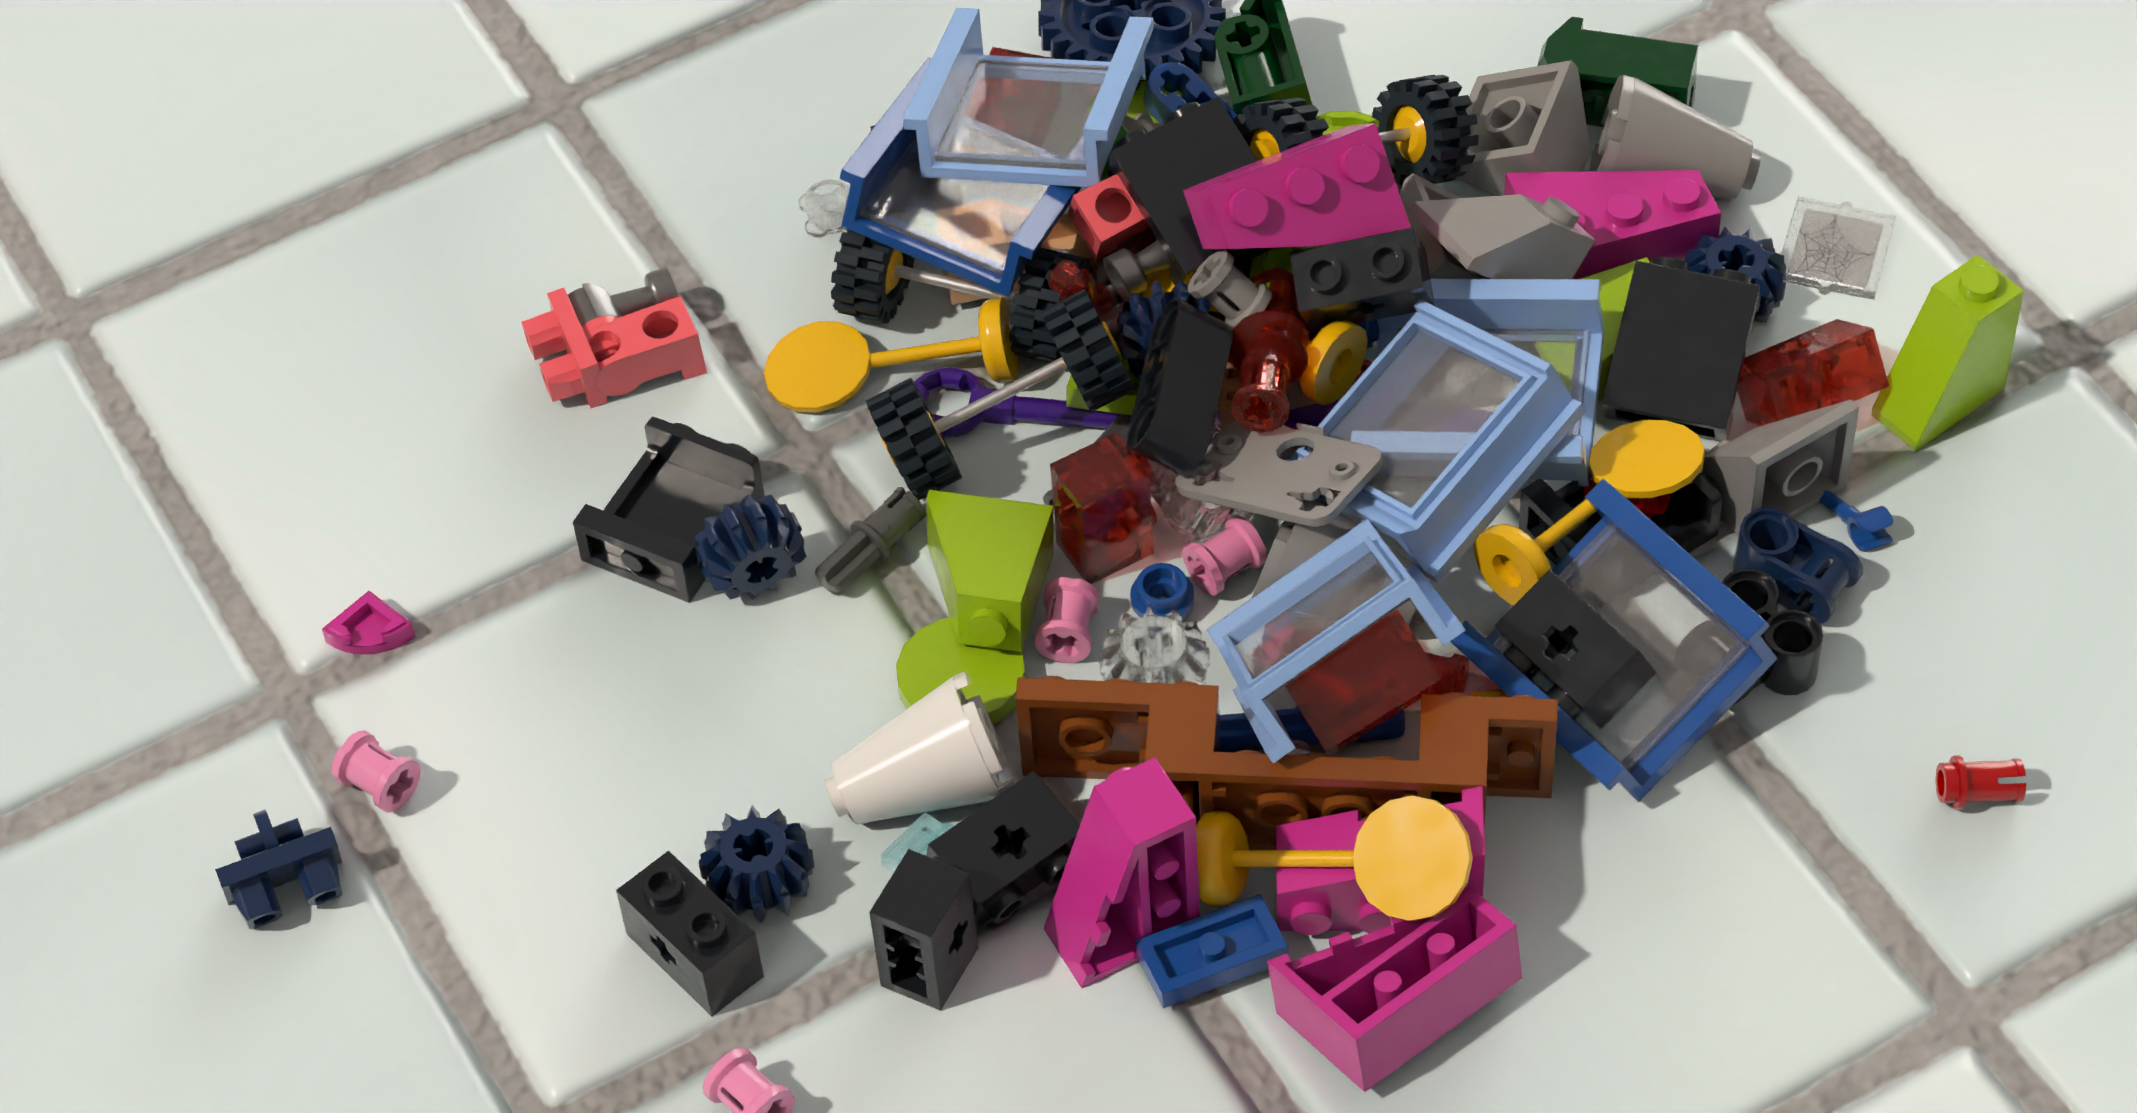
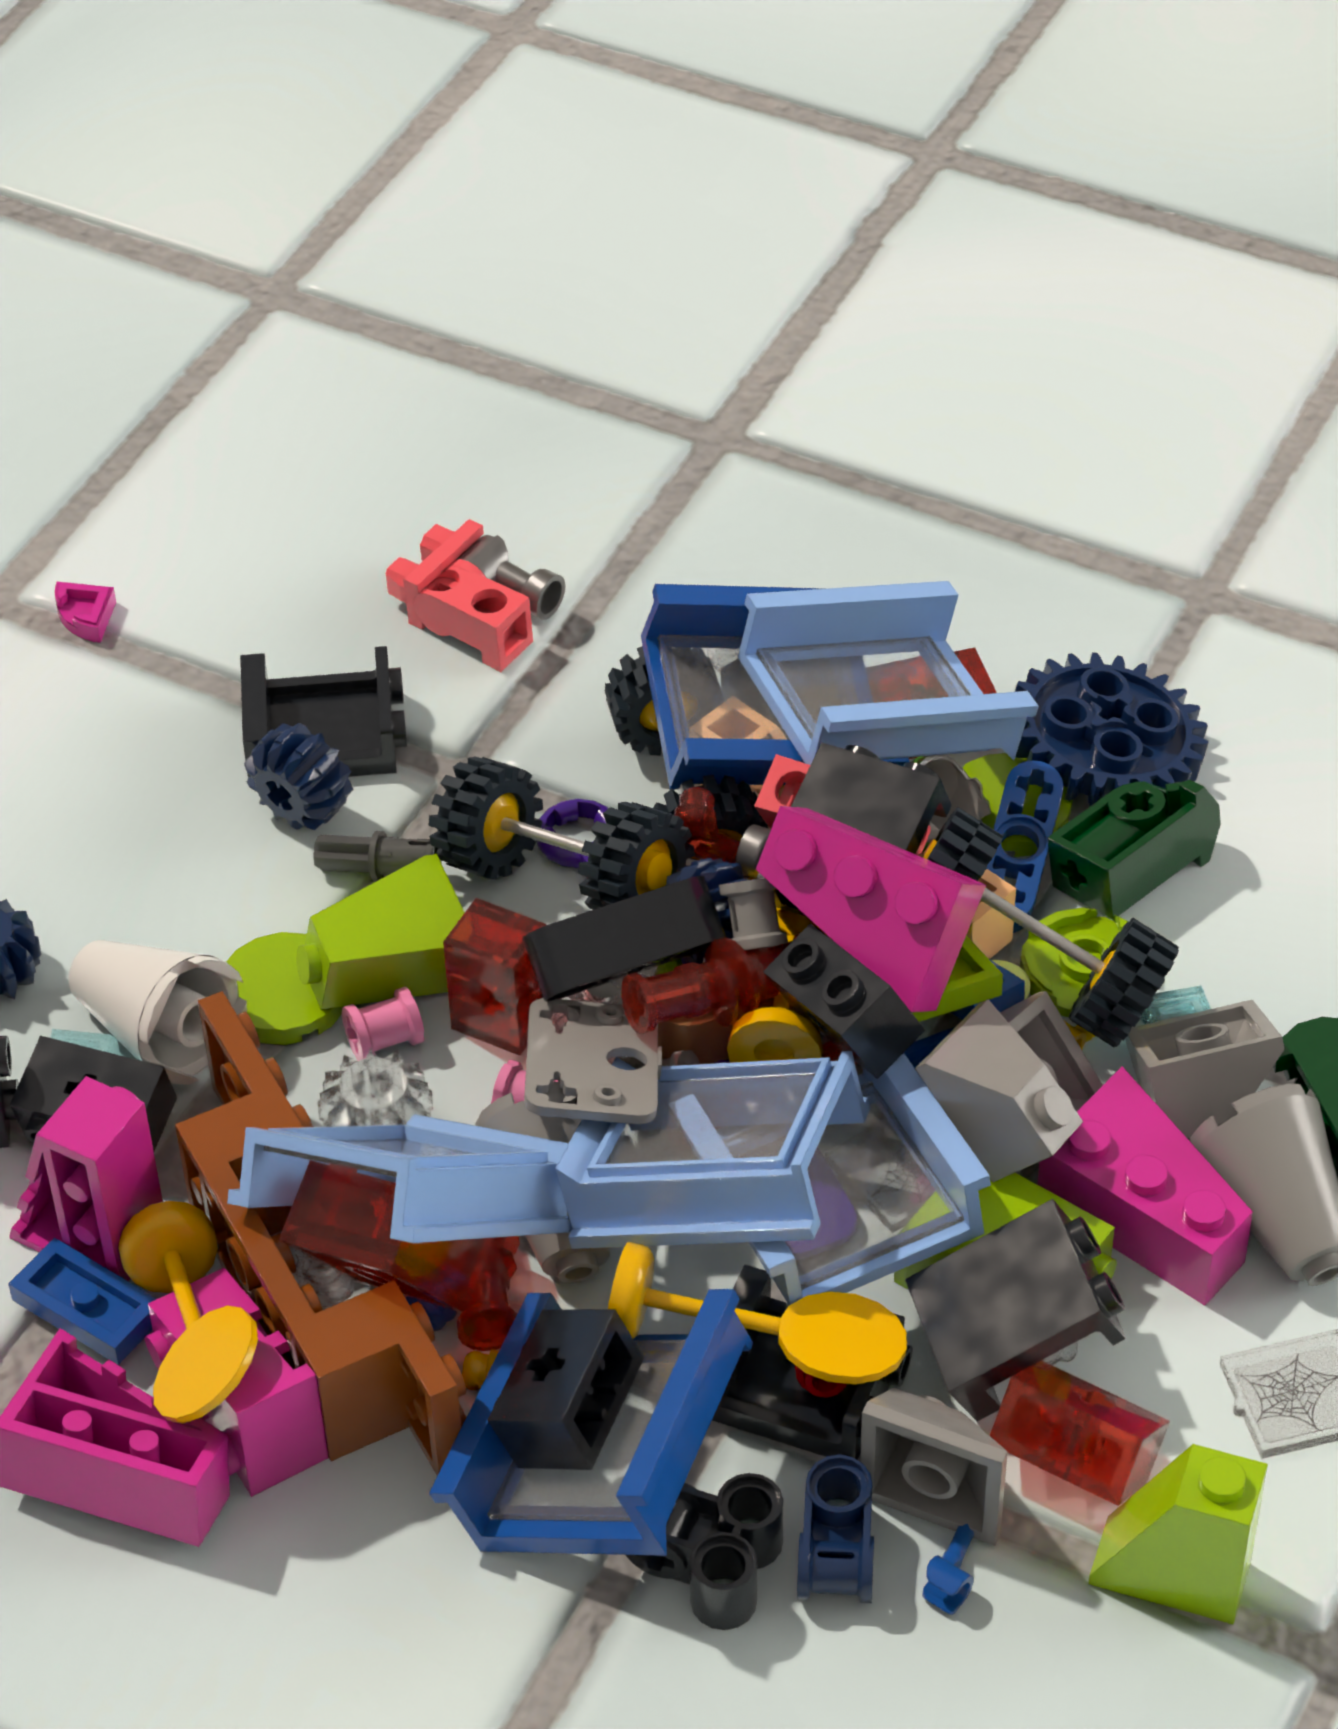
camera: 55 degrees right, 5 degrees down
yellow piece [764,297,1019,413] -> none
blue plate [1130,563,1195,625] -> none
dark blue gear [1684,226,1787,323] -> none

